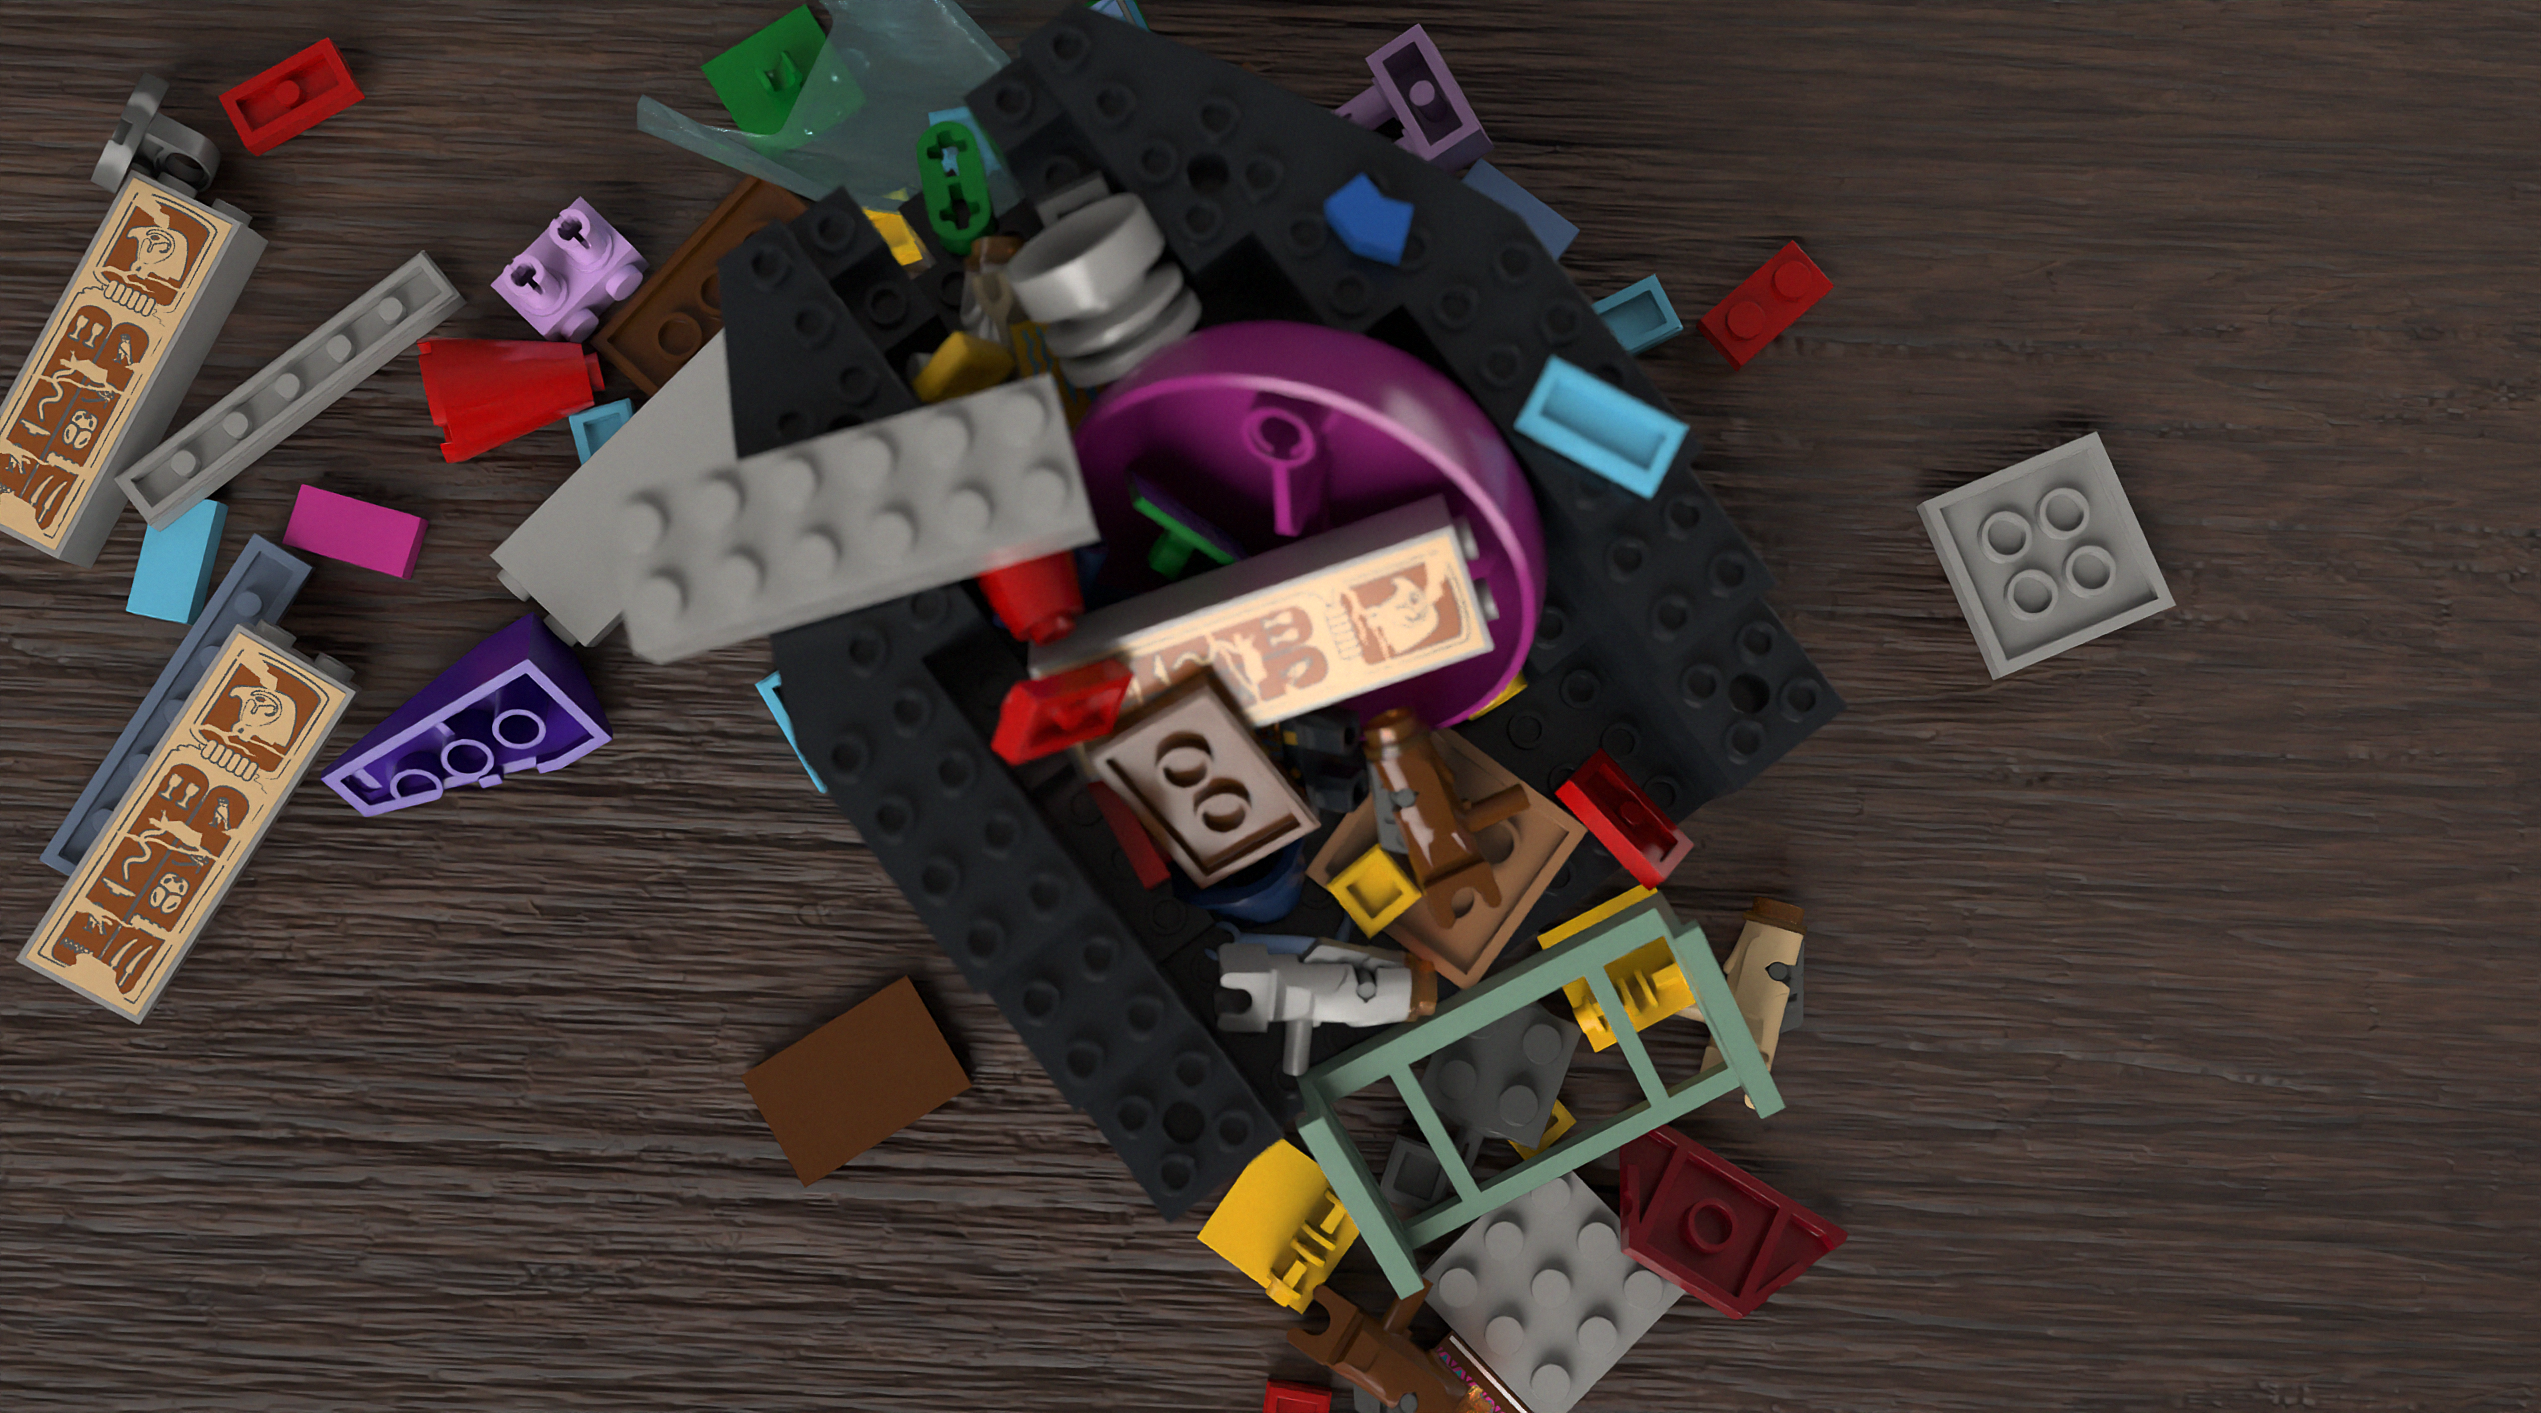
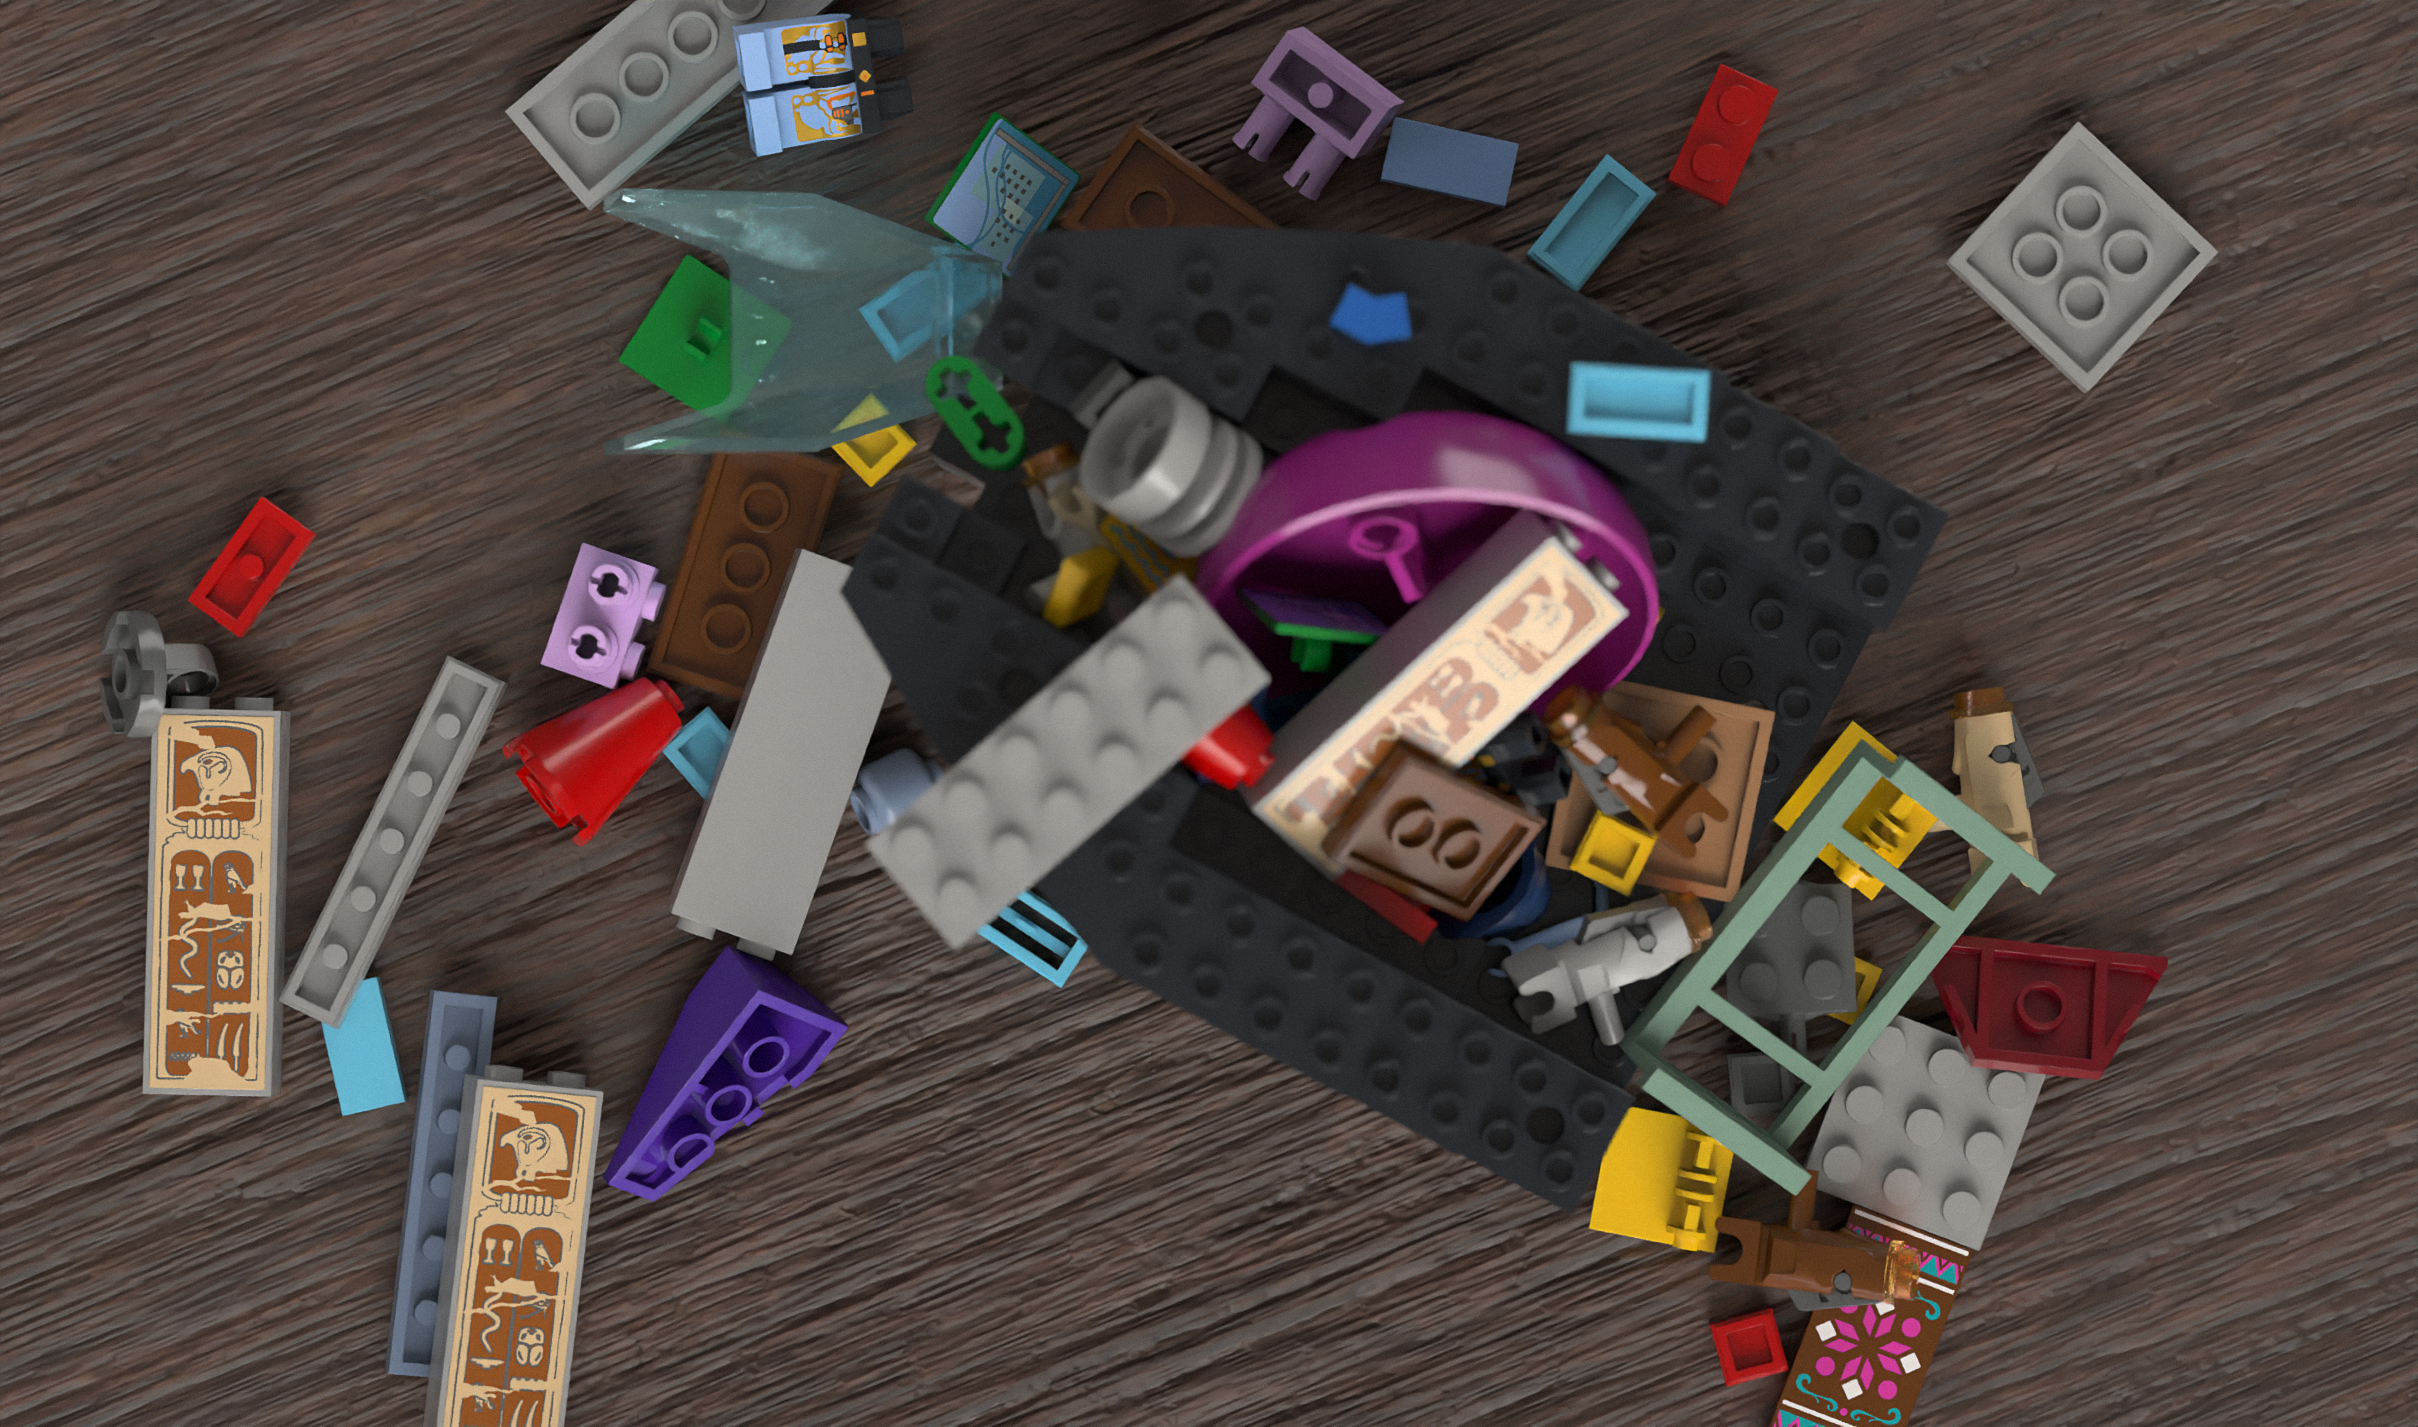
camera: 25 degrees left, 5 degrees up
dark pink tile [282,484,429,581] -> none
reddish brown tile [740,975,975,1188] -> none
red plate [992,657,1135,764] -> none
red plate [1555,747,1694,892] -> none

